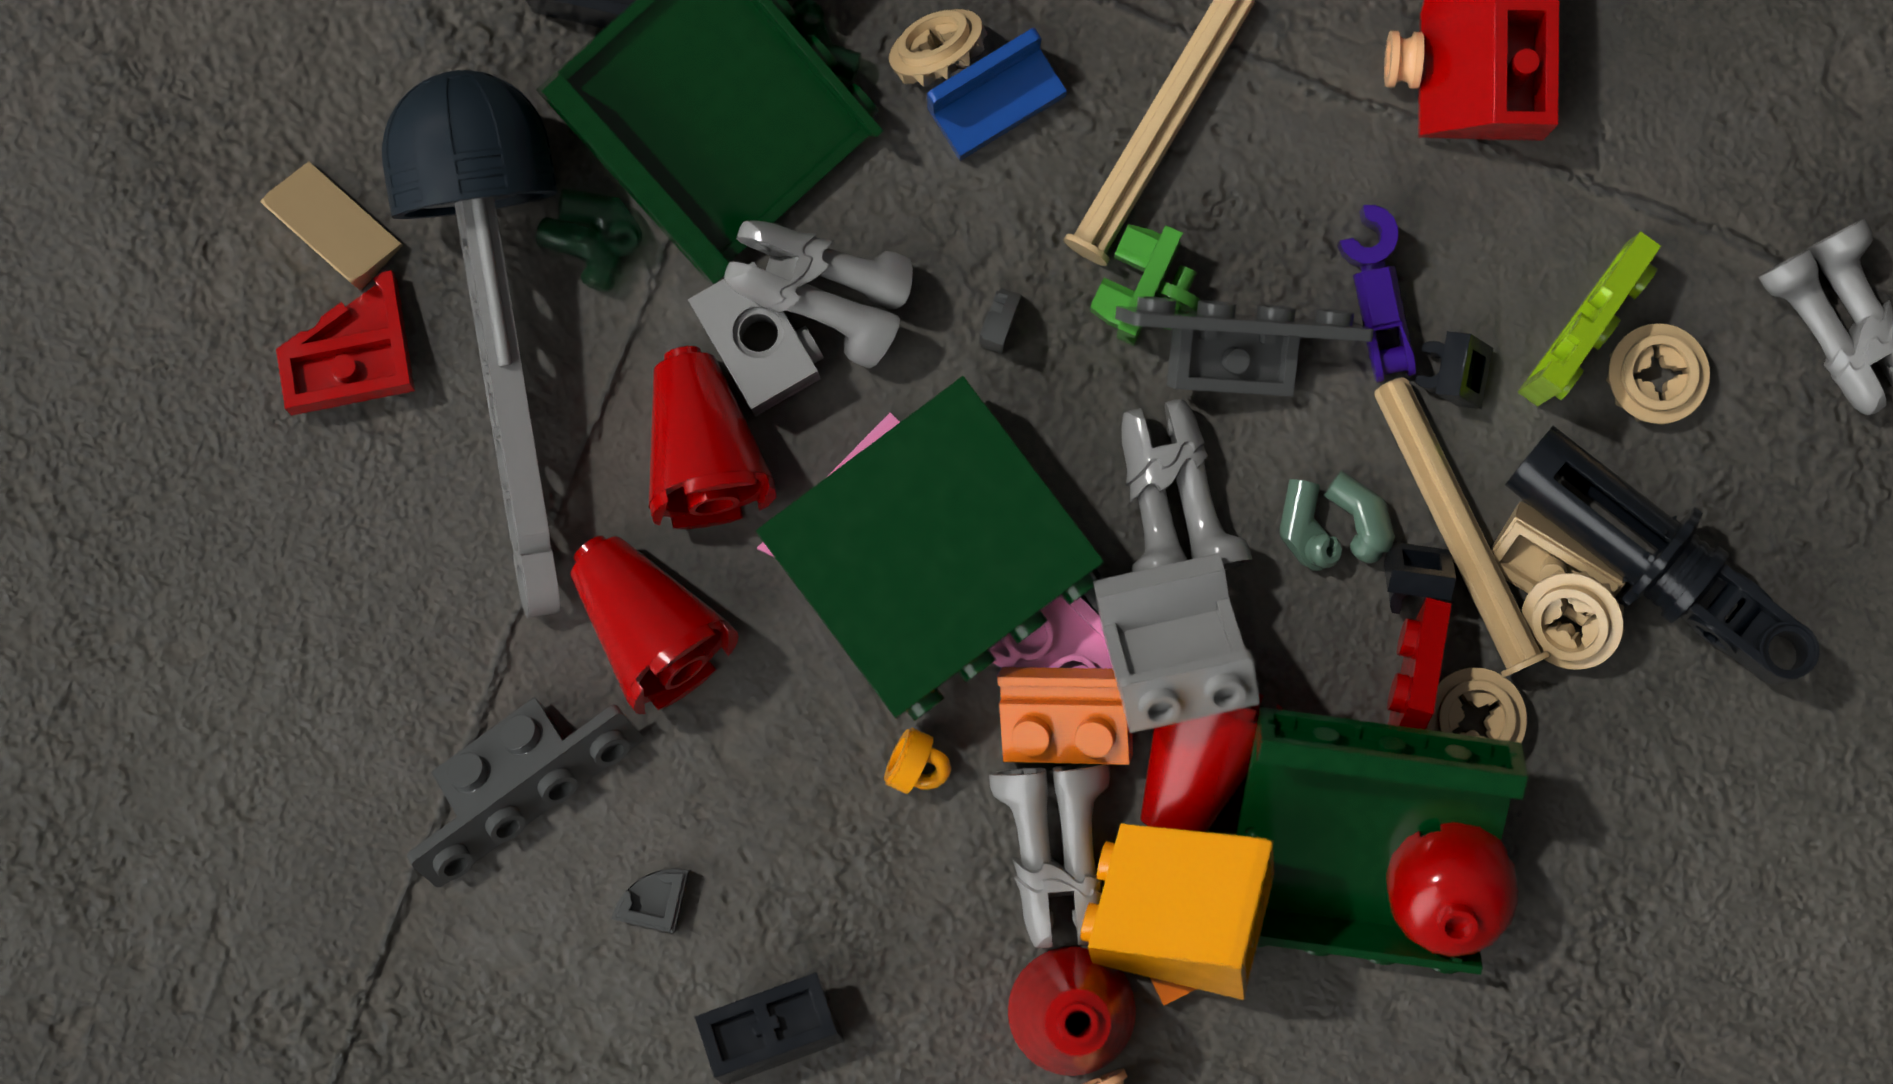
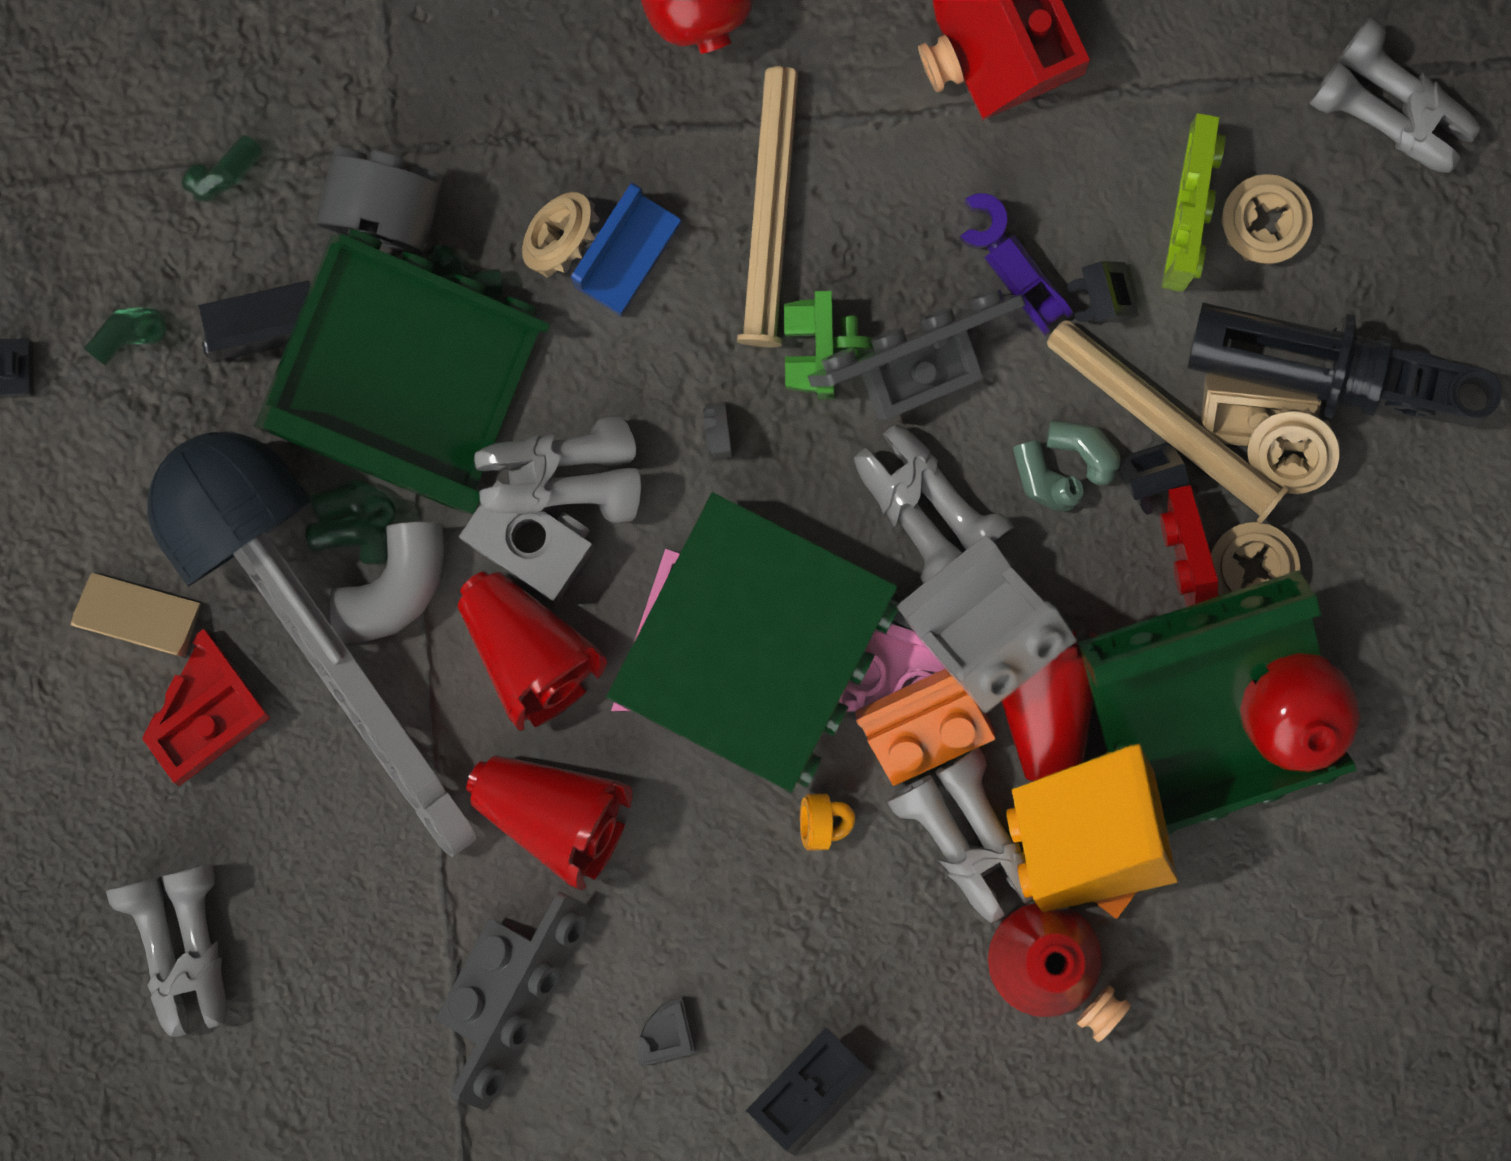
camera: 25 degrees left, 0 degrees up
none -> light grey piece [106,864,227,1037]
none -> light grey cylinder [330,522,444,644]

